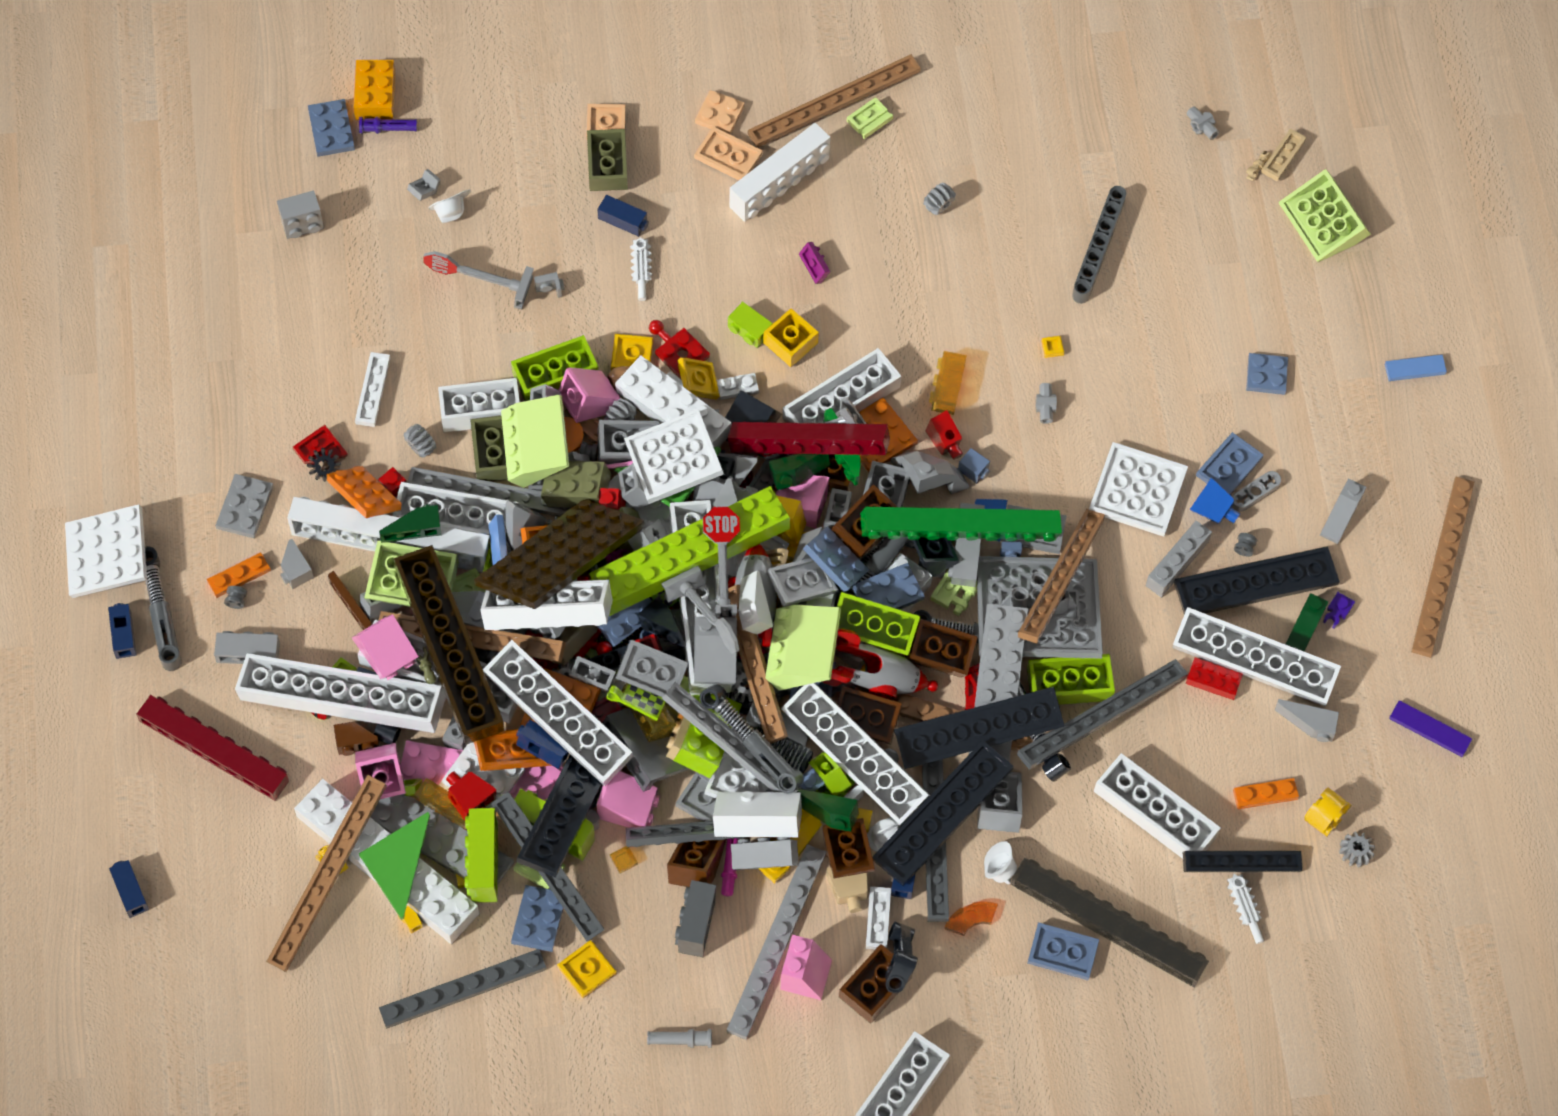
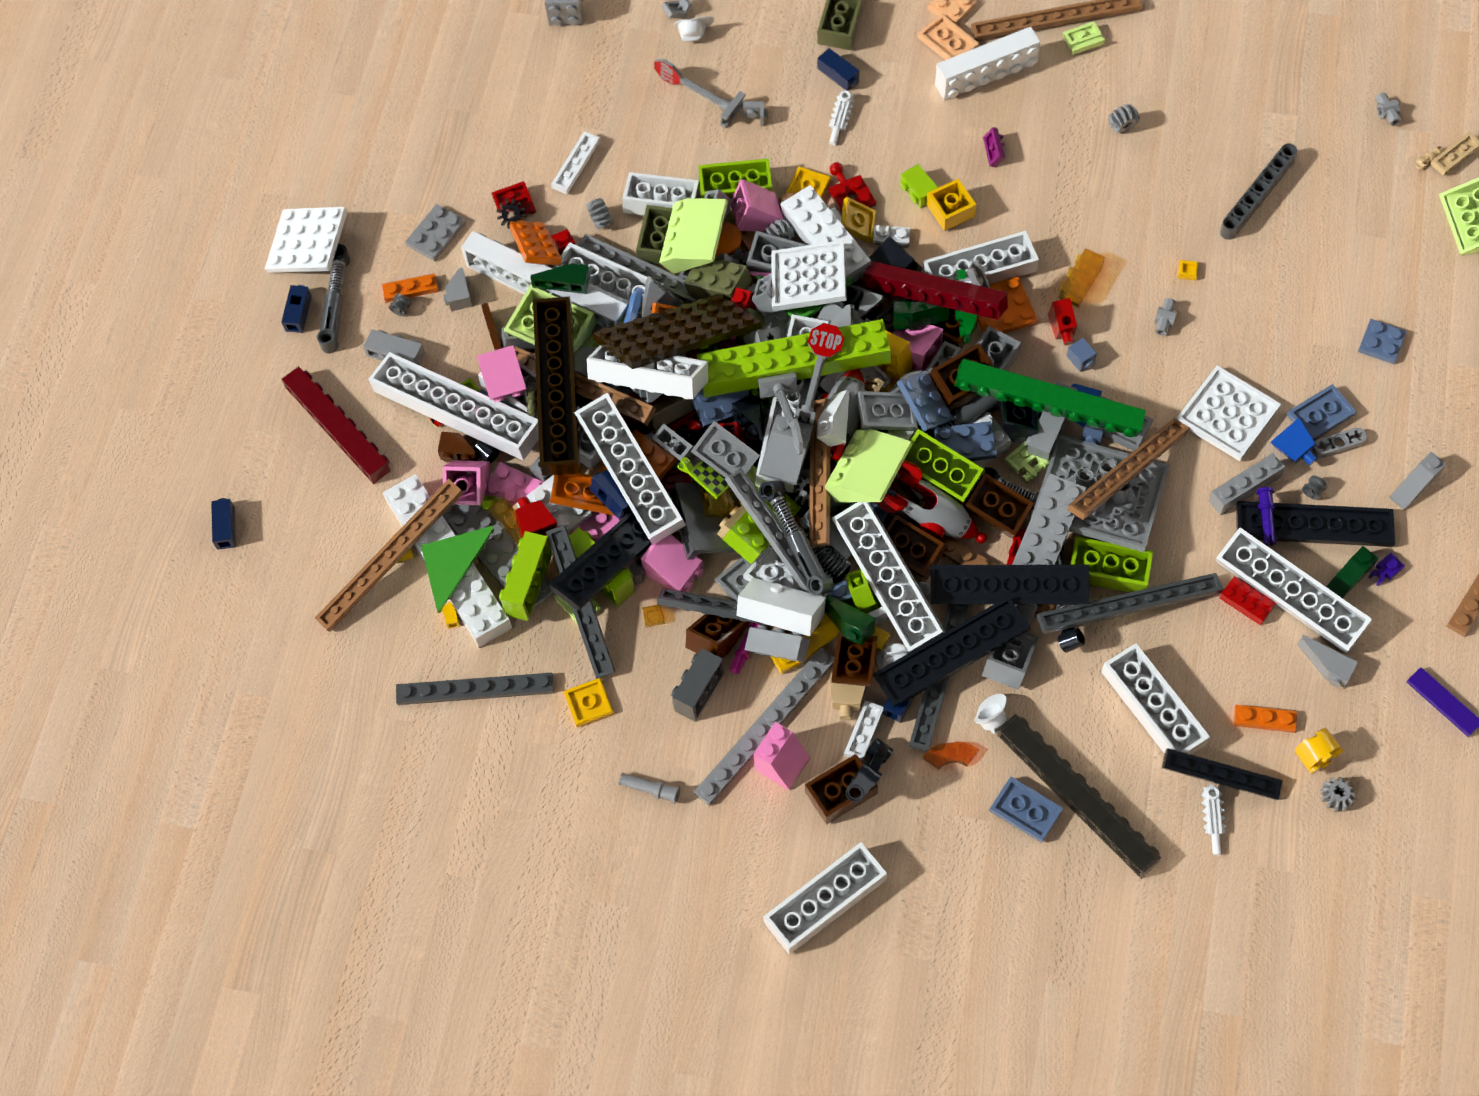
camera: 25 degrees right, 0 degrees up
sand blue plate [511,885,564,952] -> none
light grey brick [890,451,969,494] -> none
none -> dark purple pin [1257,487,1276,546]

